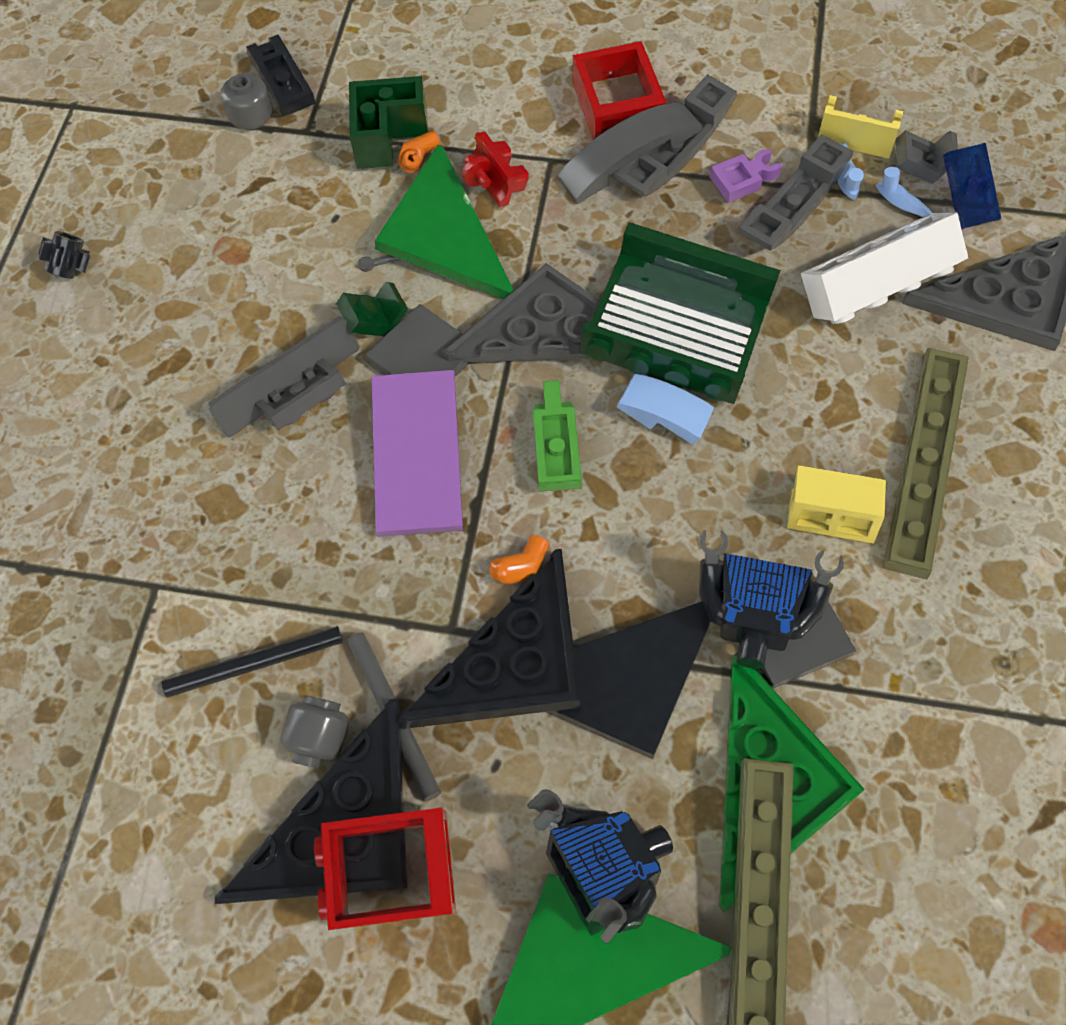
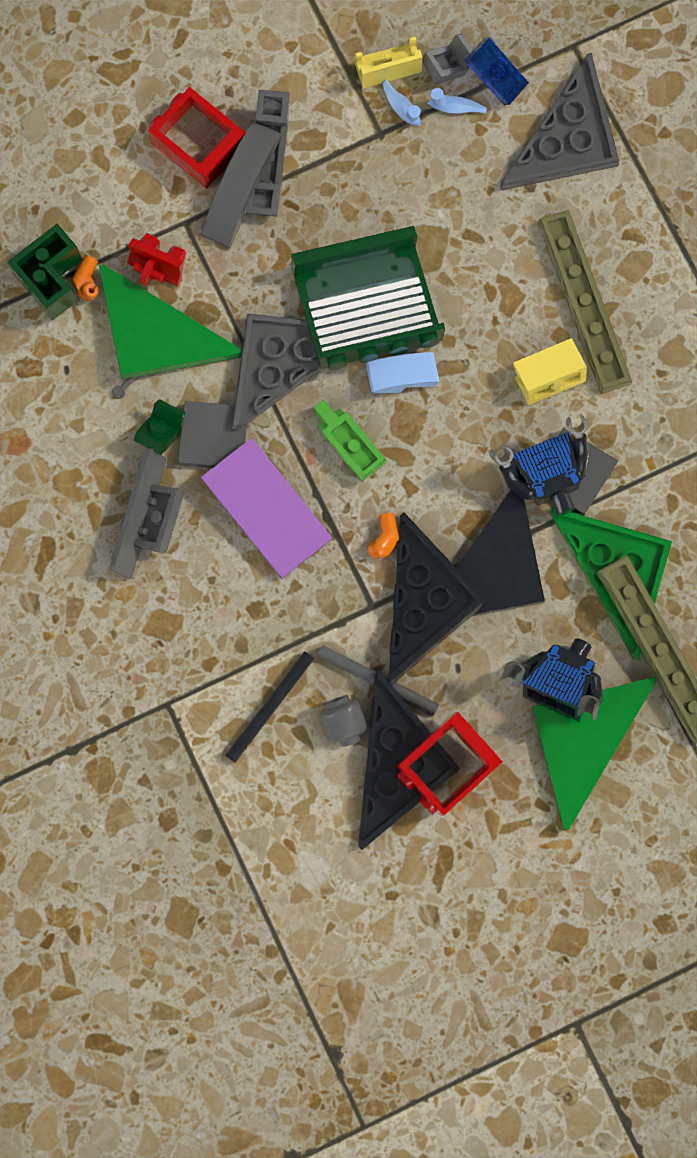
camera: 35 degrees left, 15 degrees up
medium lavender plate [709,149,782,203] -> none
dark grey slope [738,134,854,251] -> none
white brick [801,213,968,324] -> none

